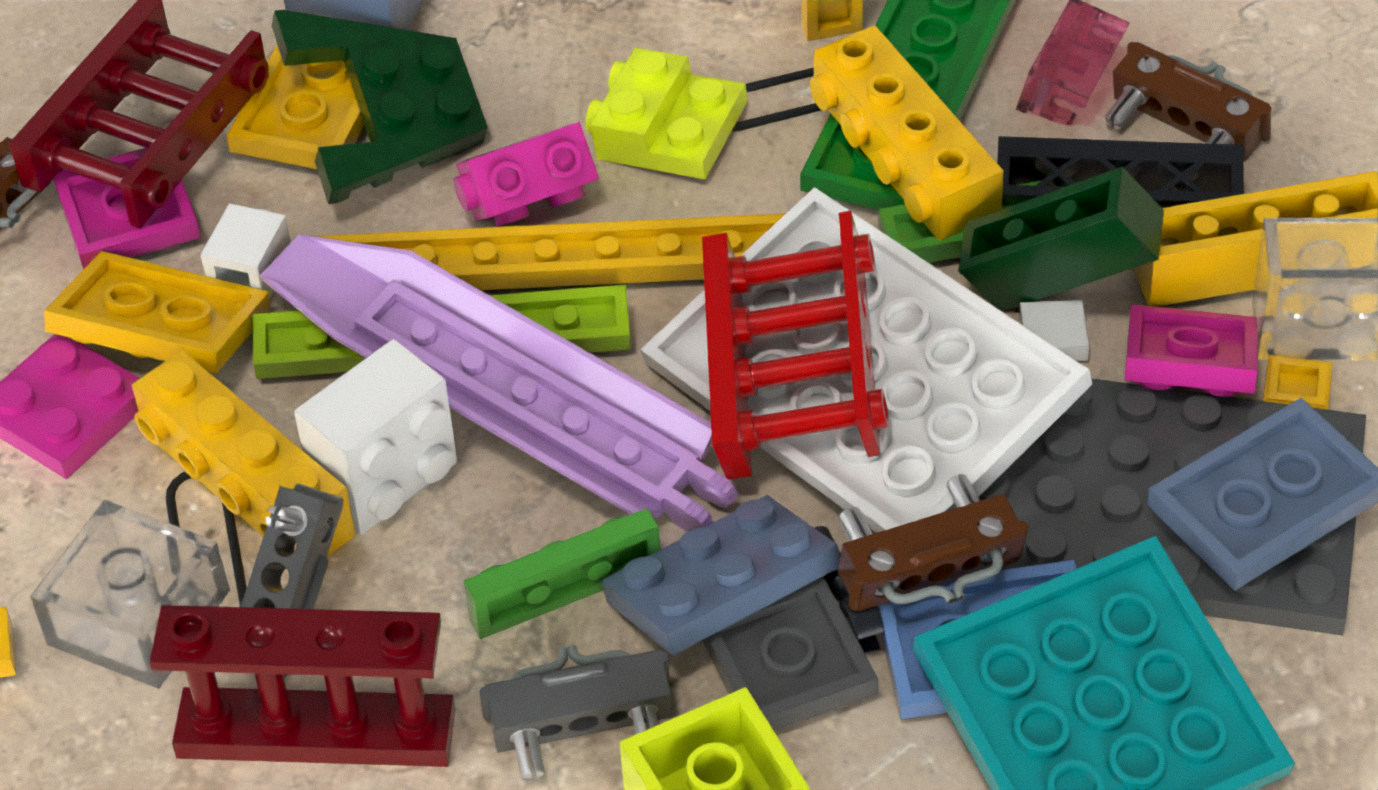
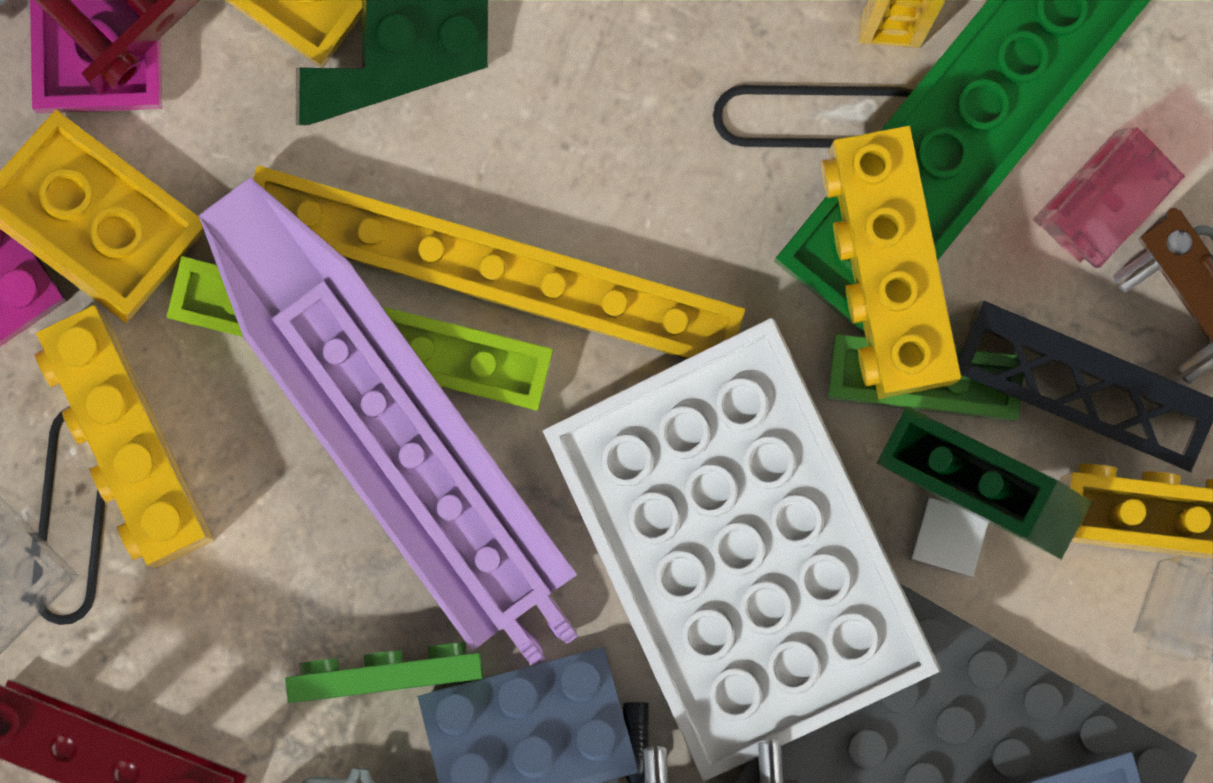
camera: 10 degrees right, 35 degrees up
white brick [200,203,291,302] -> none
dark grey piece [241,483,344,677] -> none
white brick [294,339,458,535] -> none
dark pink brick [453,122,599,227] -> none
neon yellow plate [586,47,748,180] -> none
red fence [702,211,889,480] -> none
dark pink plate [1124,304,1258,397] -> none
yellow tile [1263,355,1332,410] -> none

